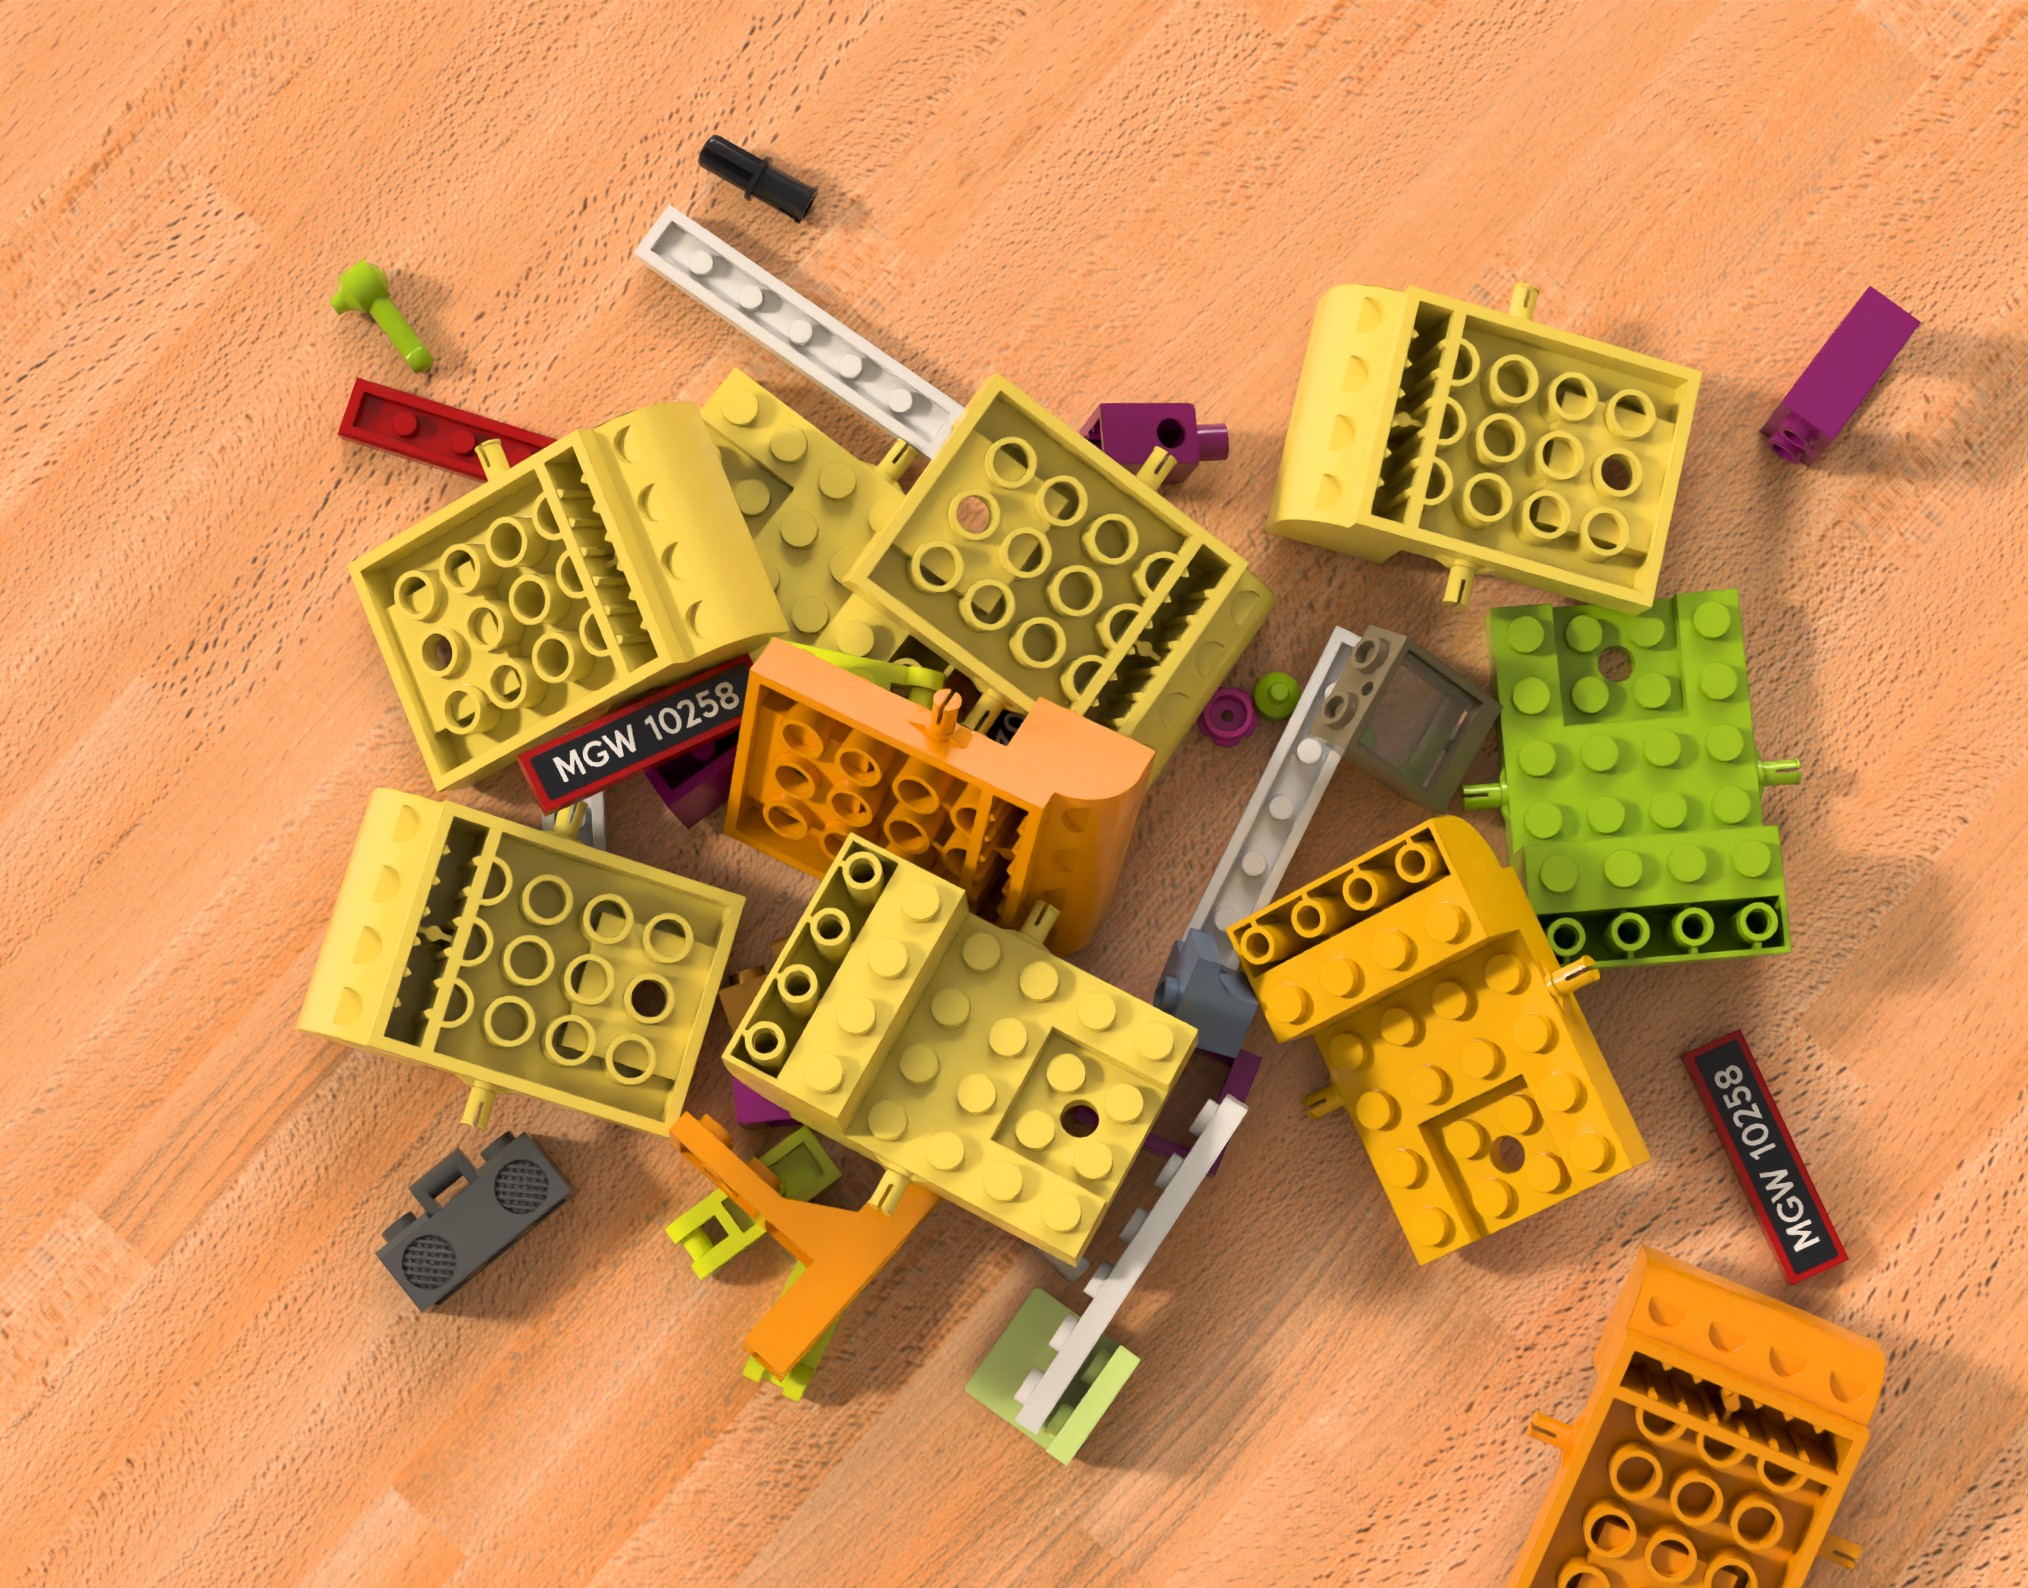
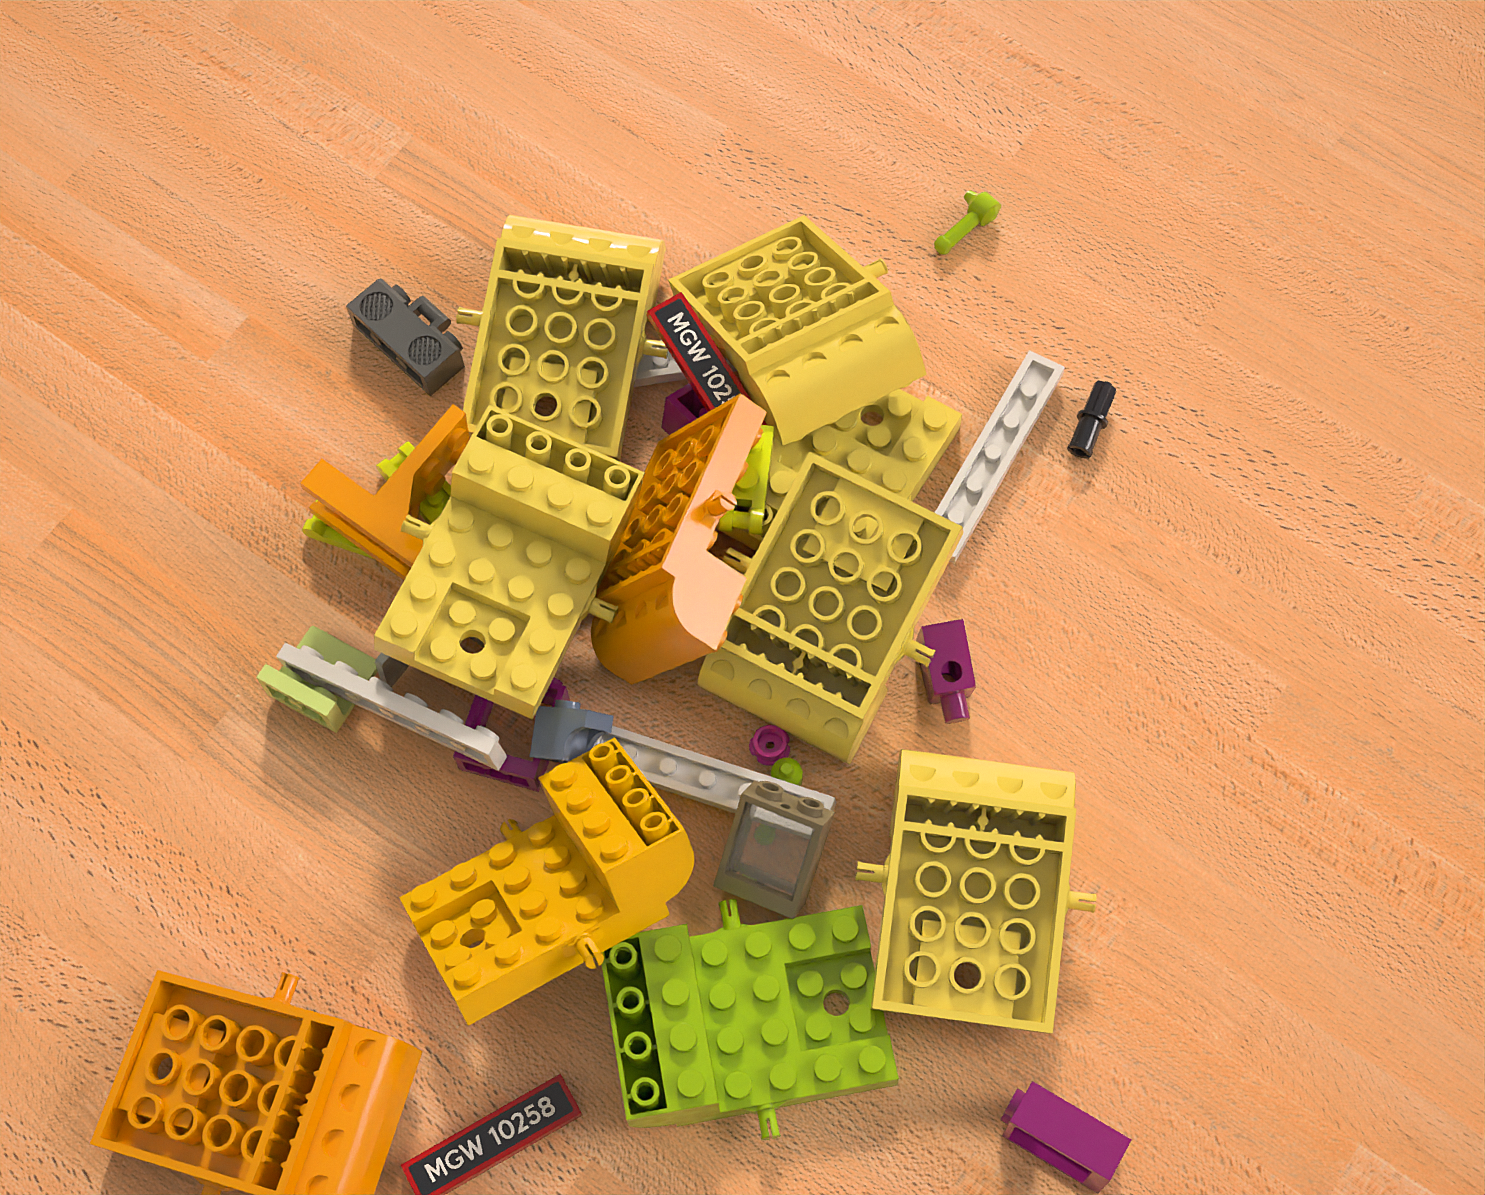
camera: 85 degrees right, 15 degrees down
red tile [337,377,558,484] -> none

